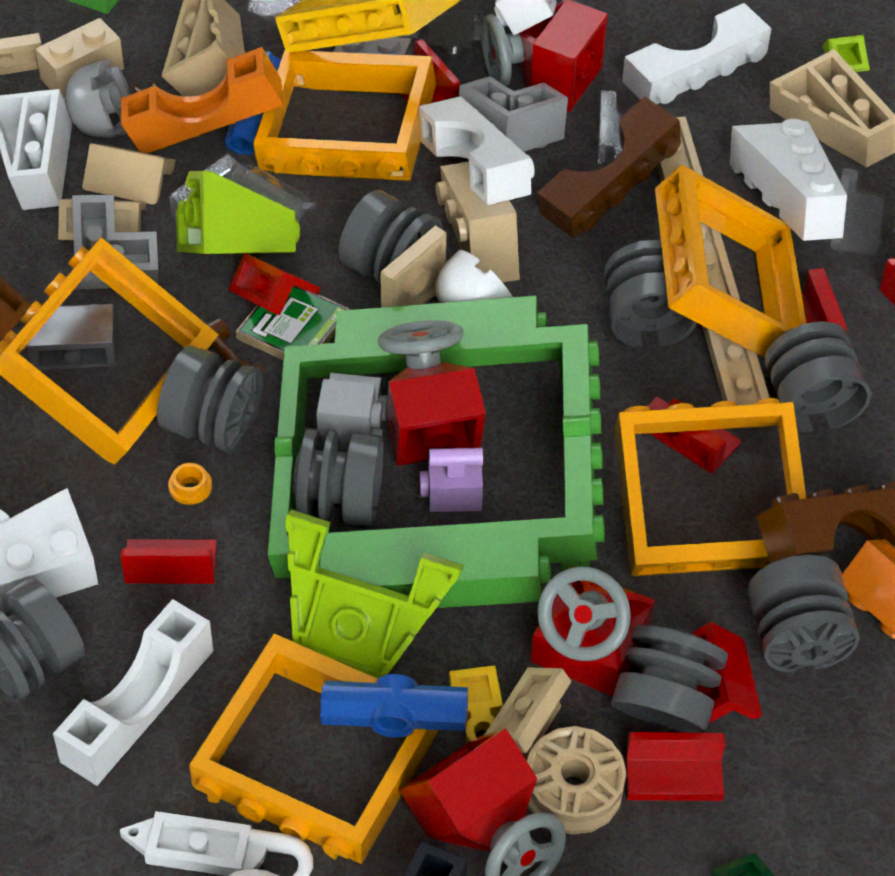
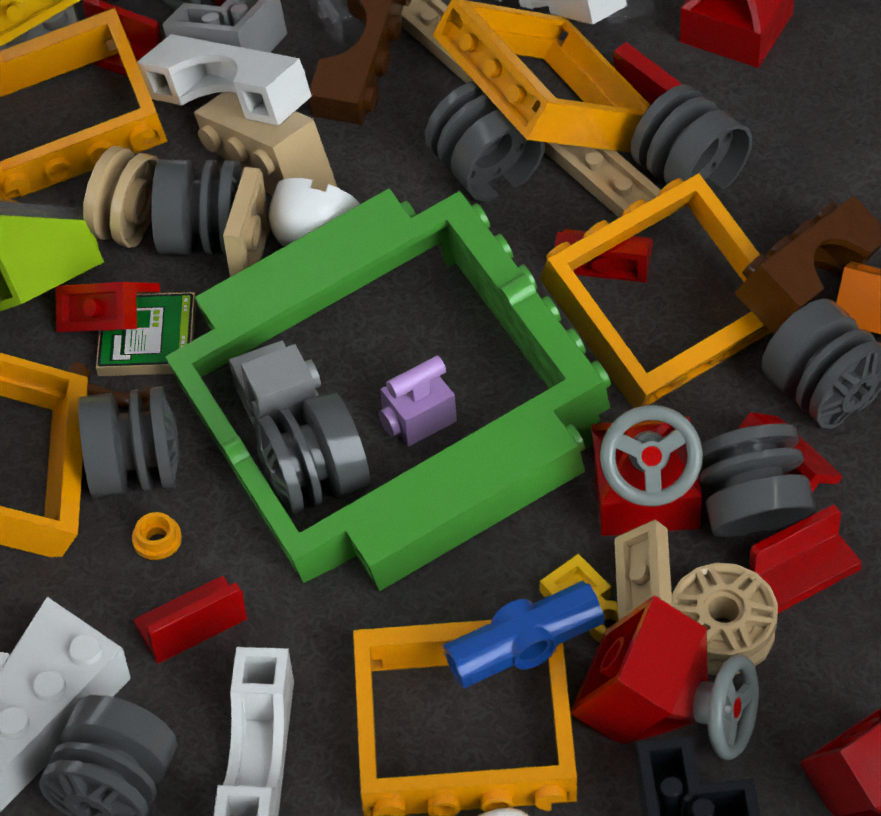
camera: 25 degrees left, 0 degrees up
lime wing [285,510,464,679] -> none
red piece [378,320,486,466] -> none
none -> tan wheel [83,146,159,248]

